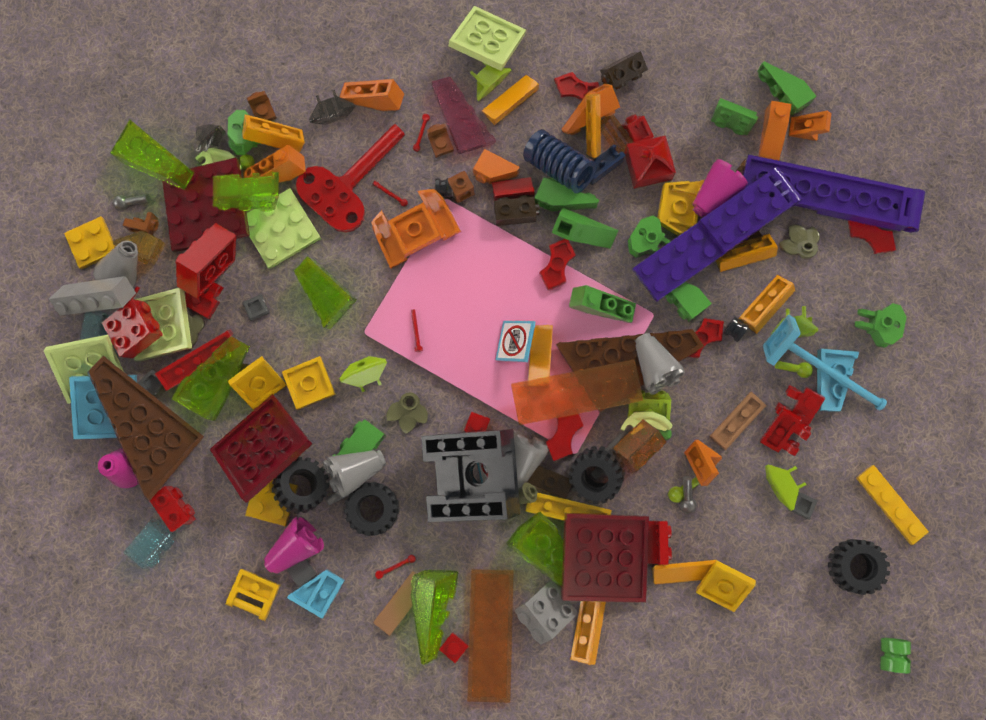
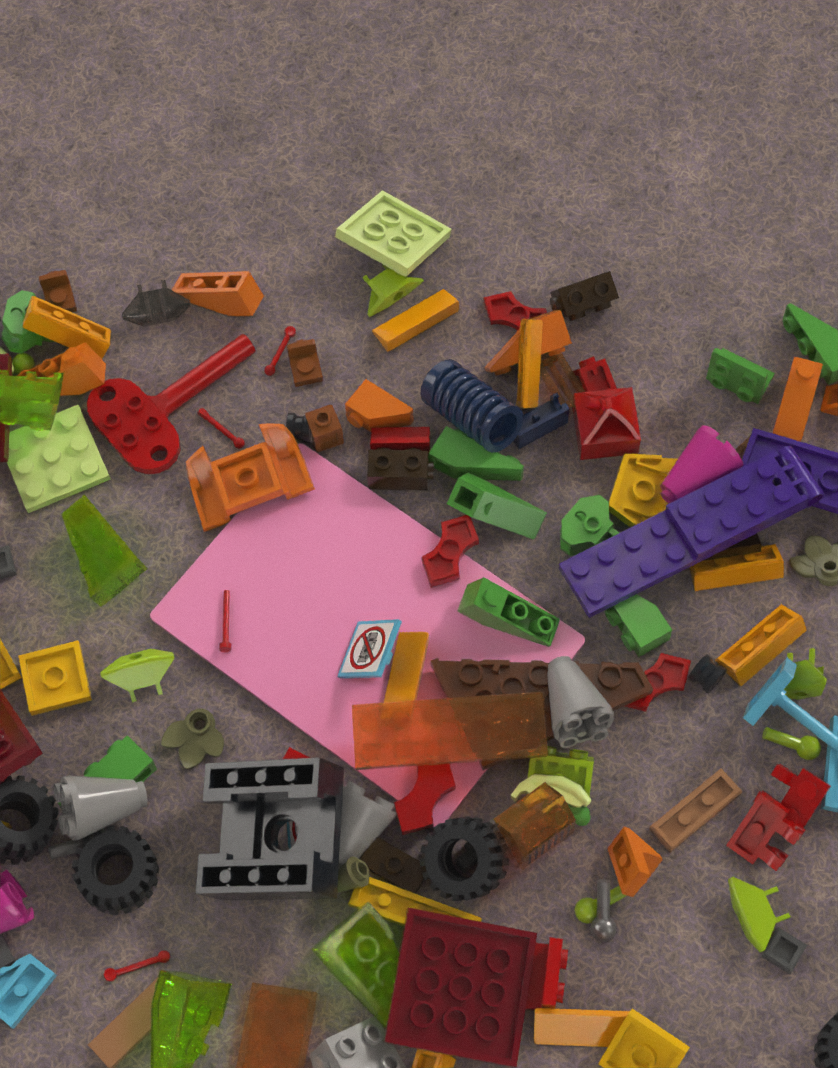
camera: 10 degrees right, 15 degrees down
clear pink wing [431,77,496,154] -> none

